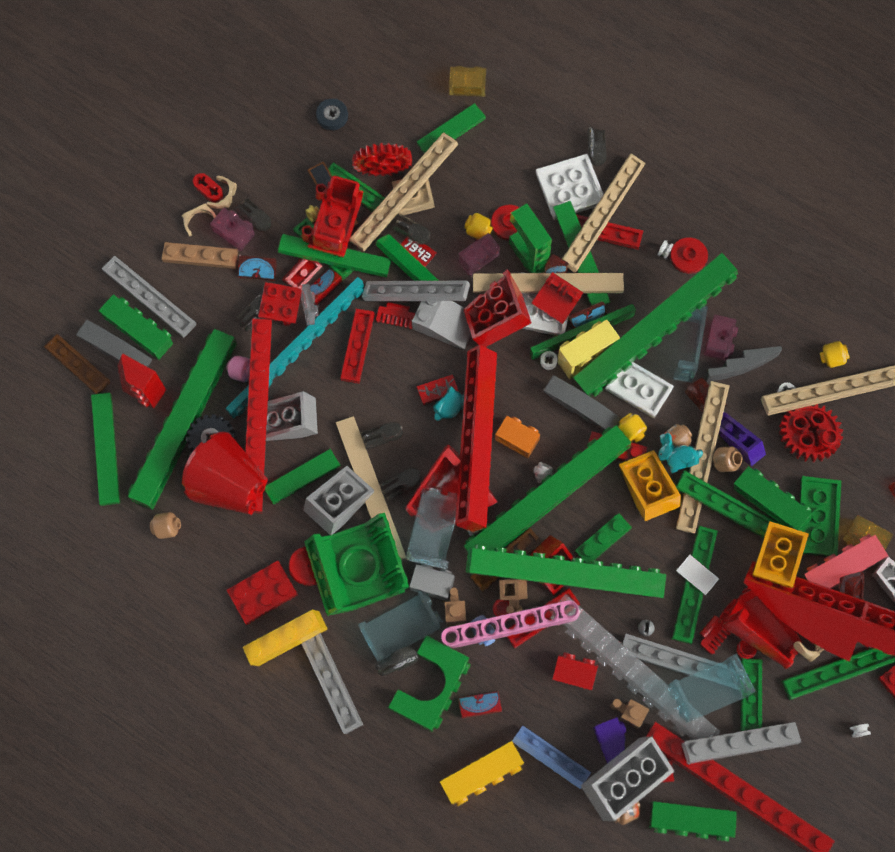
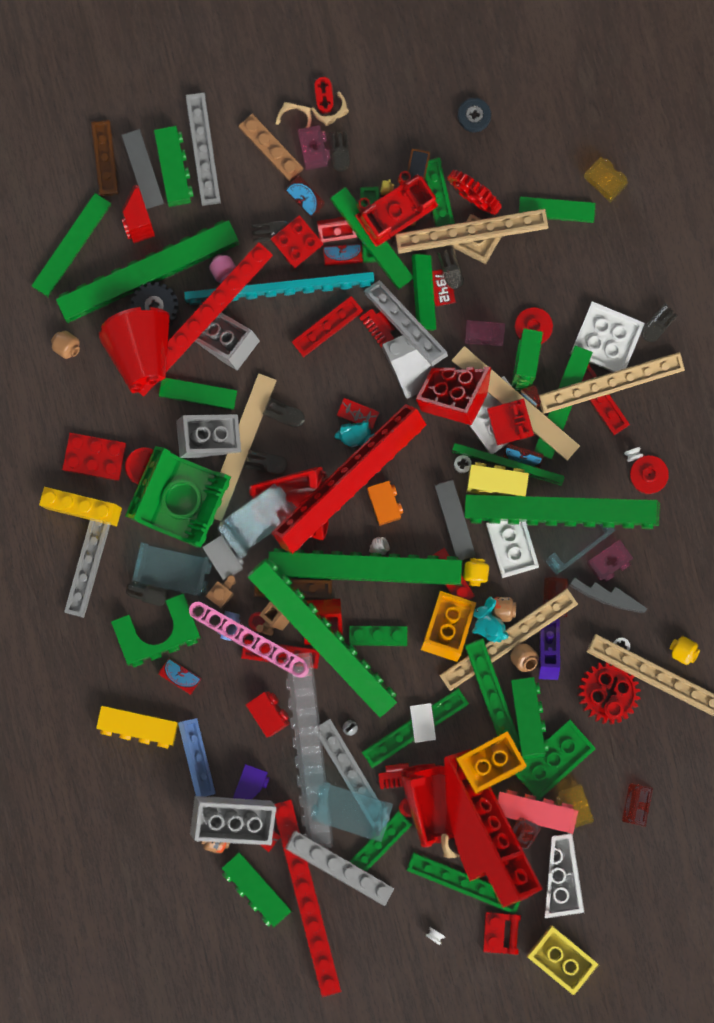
camera: 35 degrees right, 10 degrees up
clear plate [301,284,318,325] -> none
yellow head [464,213,493,240] -> none
medium nougat brick [611,699,649,730] -> none

